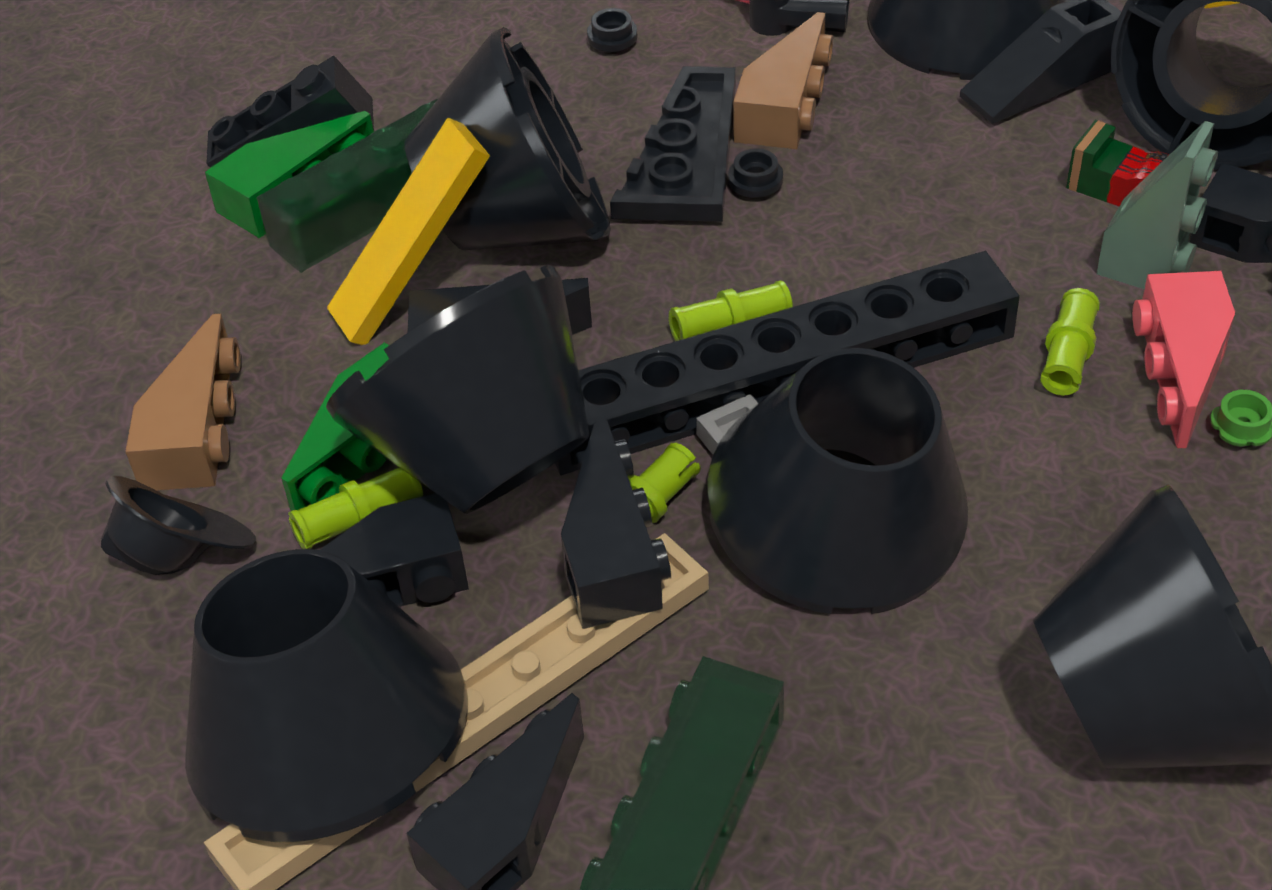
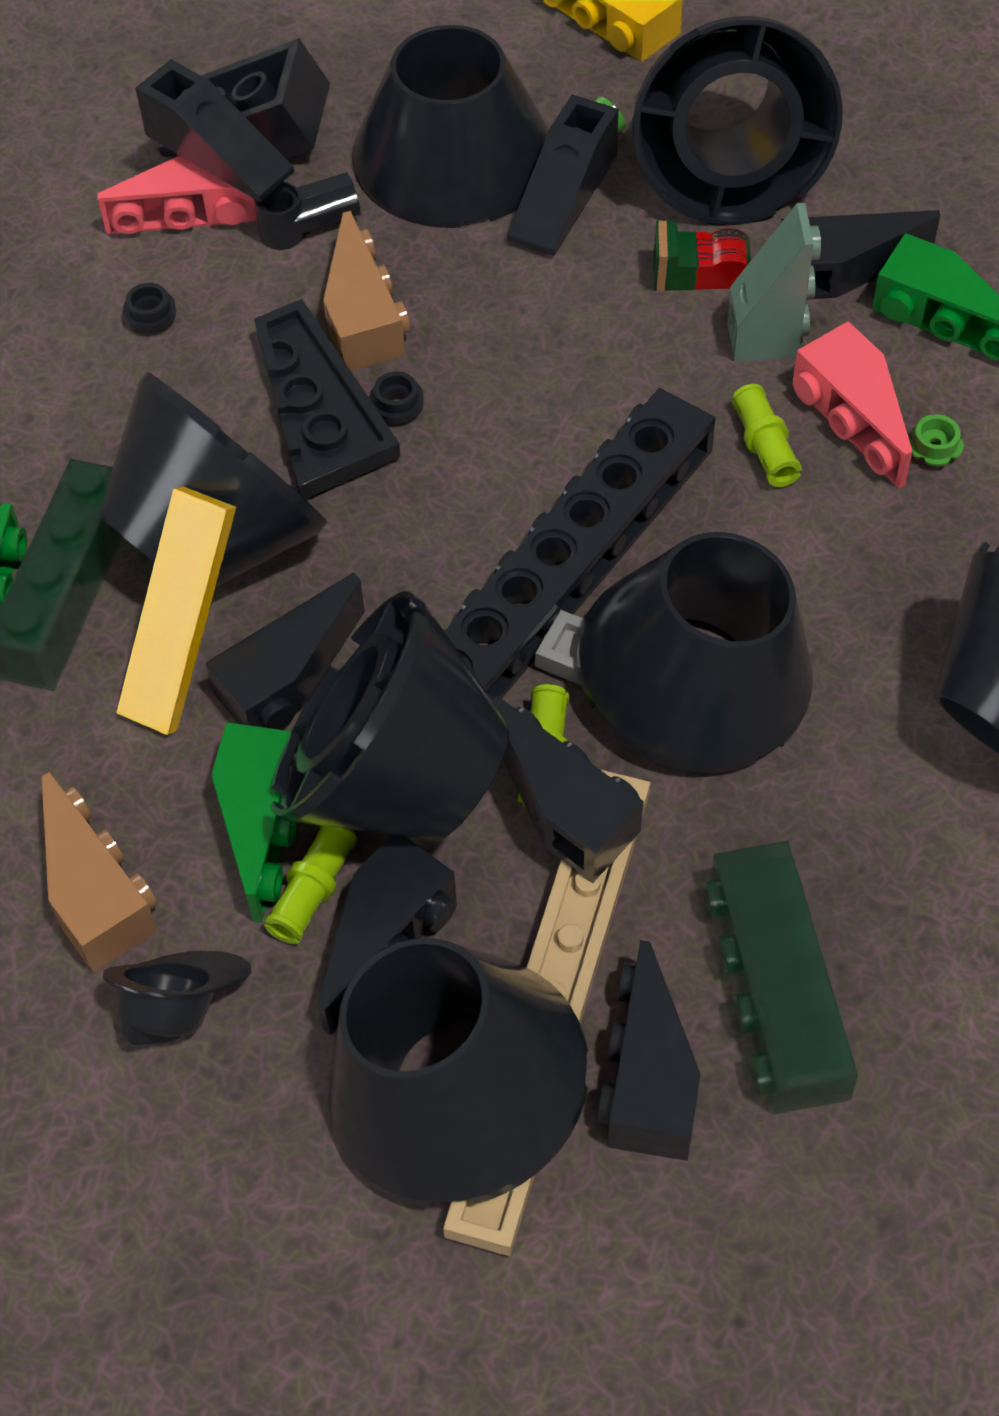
camera: 35 degrees left, 10 degrees up
lime pin [669,280,793,341] -> none

